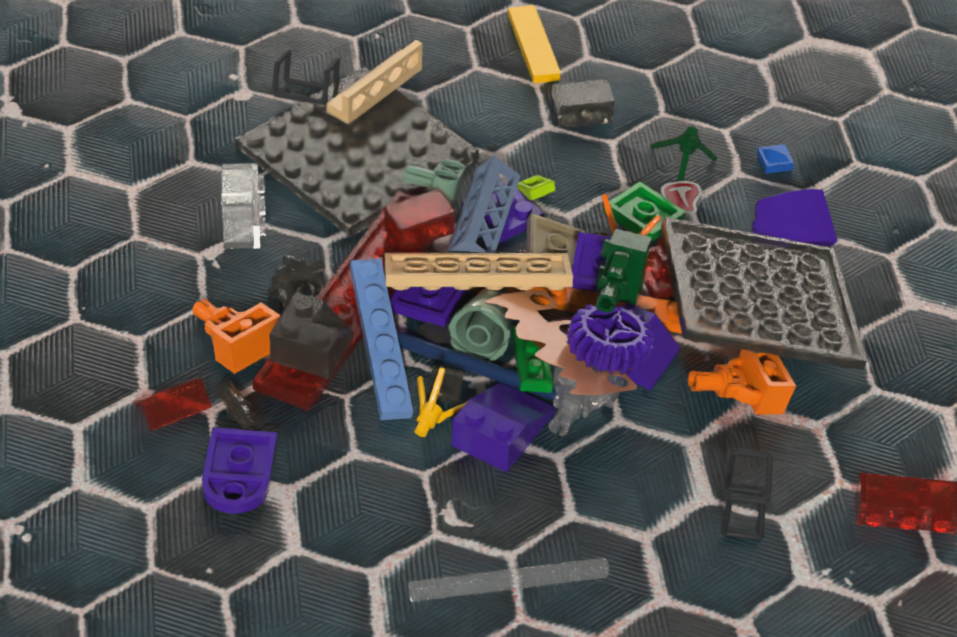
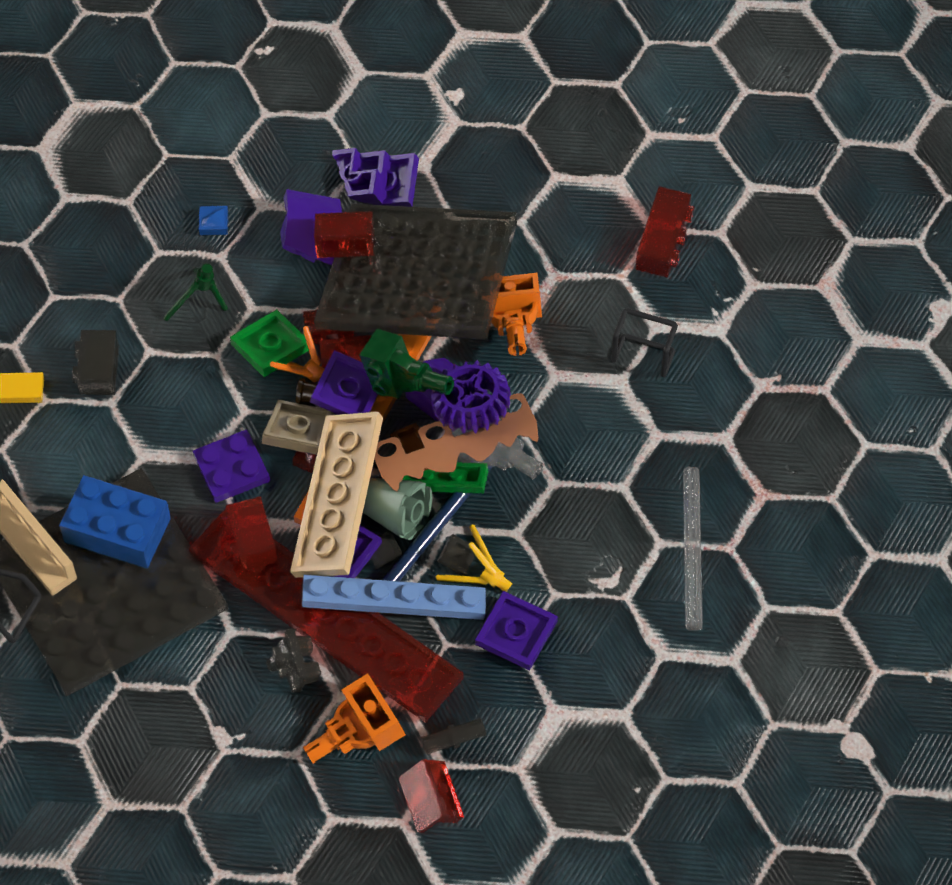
camera: 75 degrees left, 15 degrees up
dark purple plate [202,427,277,514] -> none
clear brick [222,163,266,249] -> none
clear smoke slope [269,293,354,379] -> none
sand green beam [404,160,465,208] -> none
sand blue fence [447,156,520,253] -> none
dark purple slope [451,382,556,472] -> none
lime tile [517,175,556,201] -> none
piece [660,181,713,246] -> none
none -> blue brick [59,475,171,569]
none -> clear red brick [314,211,374,258]
none -> dark purple slope [332,148,419,207]
none -> dark purple plate [475,591,558,671]

